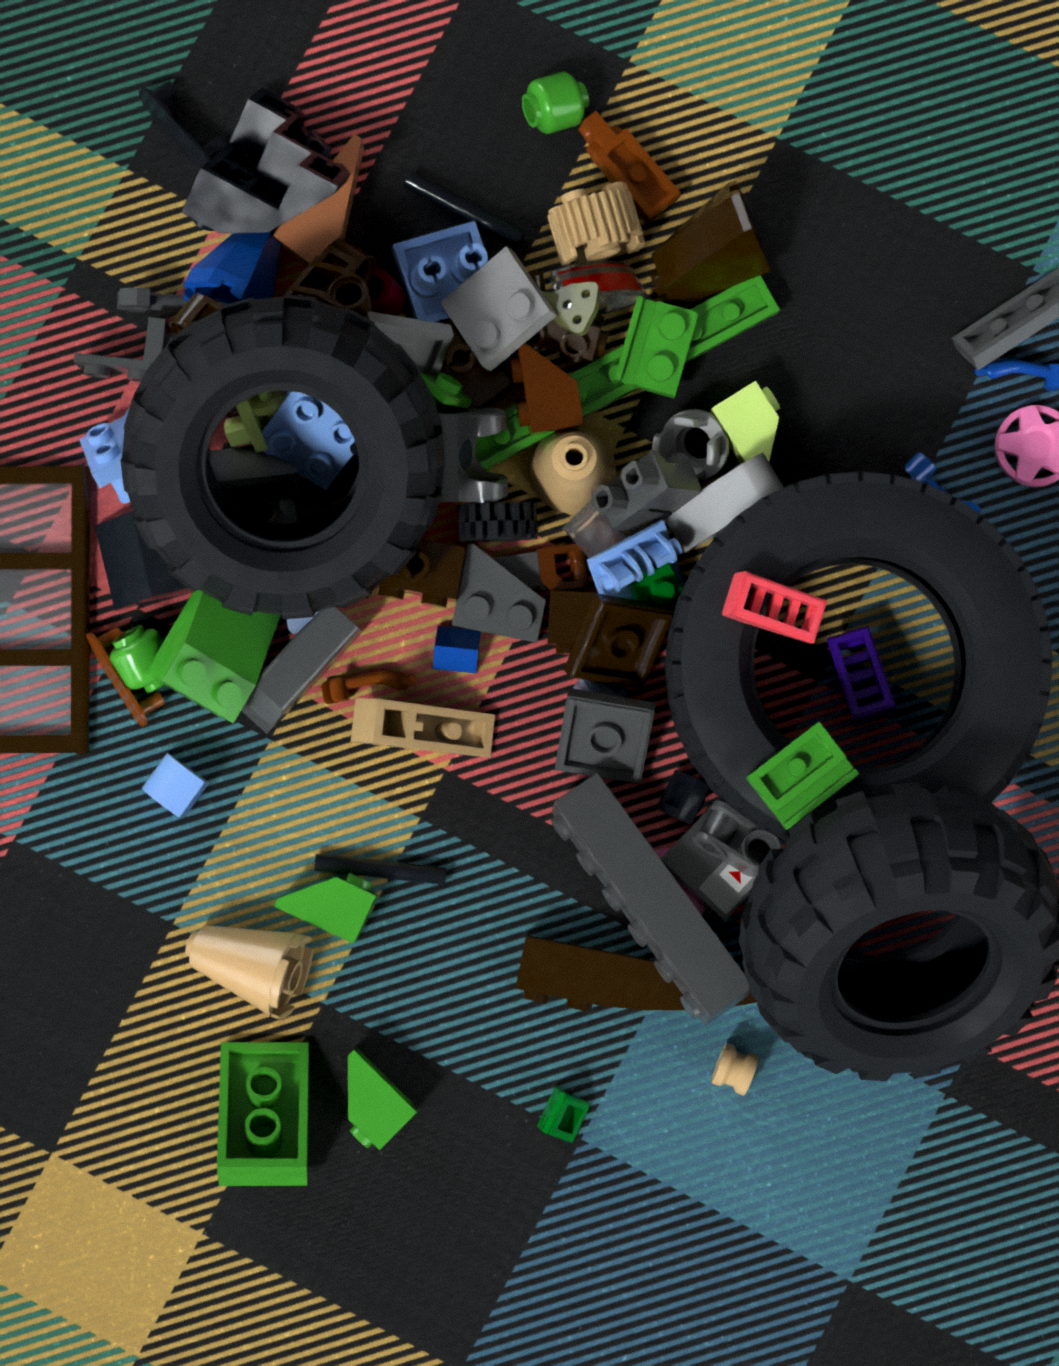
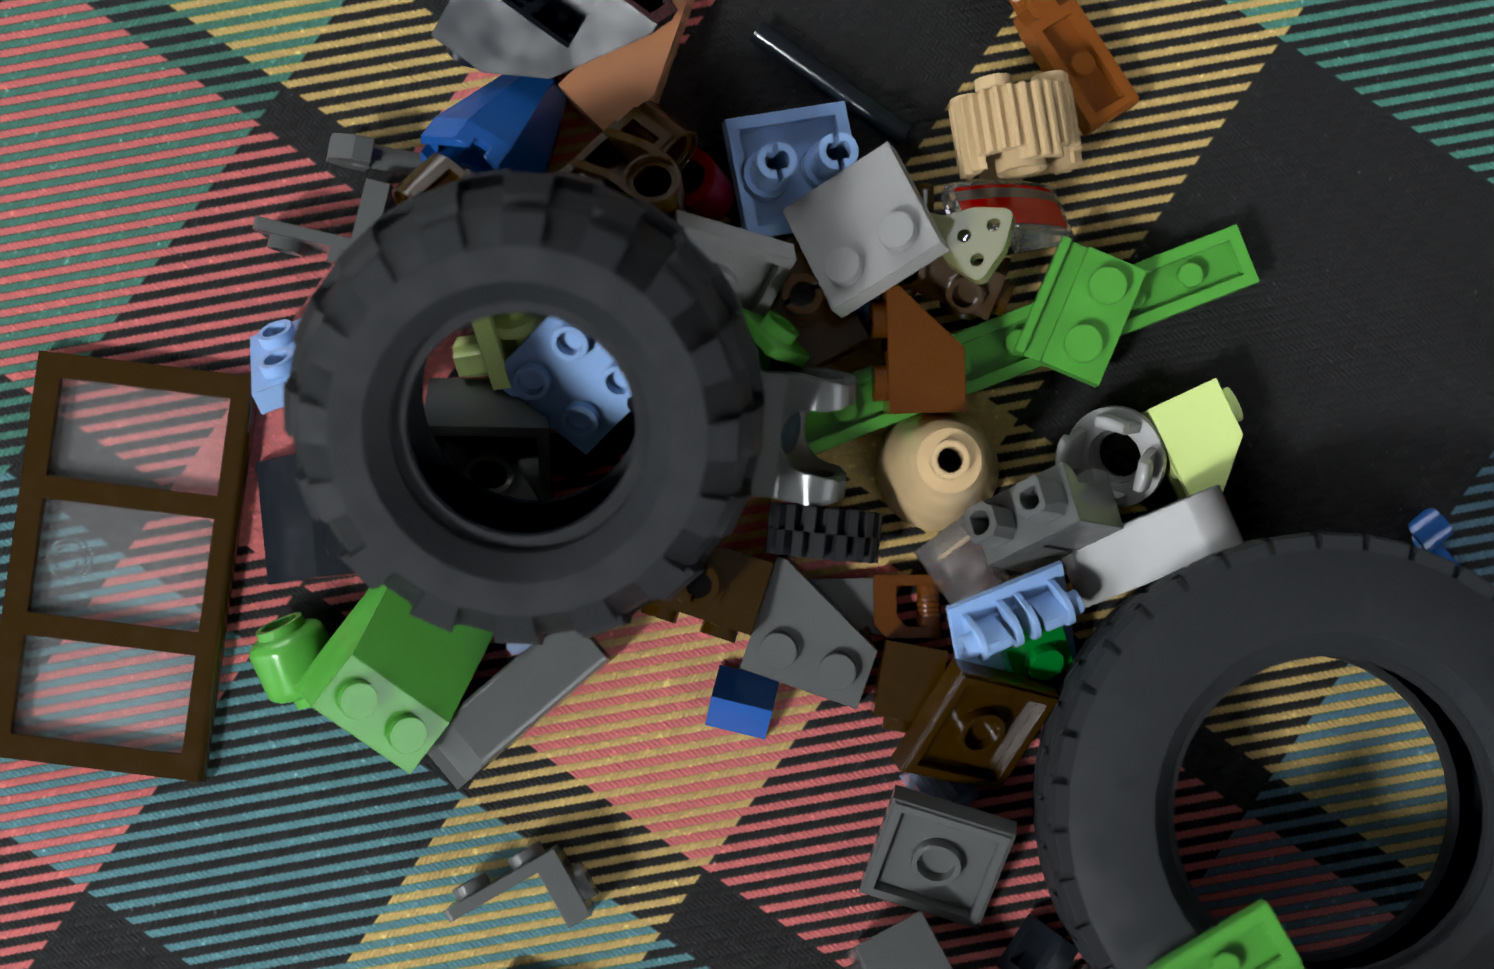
camera: 10 degrees right, 0 degrees up
dark orange piece [86,627,165,727] -> none
light blue brick [142,753,209,818] -> none
dark orange piece [321,670,417,704] -> none
tan slope [351,698,495,758] -> none
dark brown slope [650,180,771,307] -> none
coral slope [722,571,827,644] -> none
dark purple slope [827,625,896,727] -> none
none -> dark grey bracket [444,841,598,928]

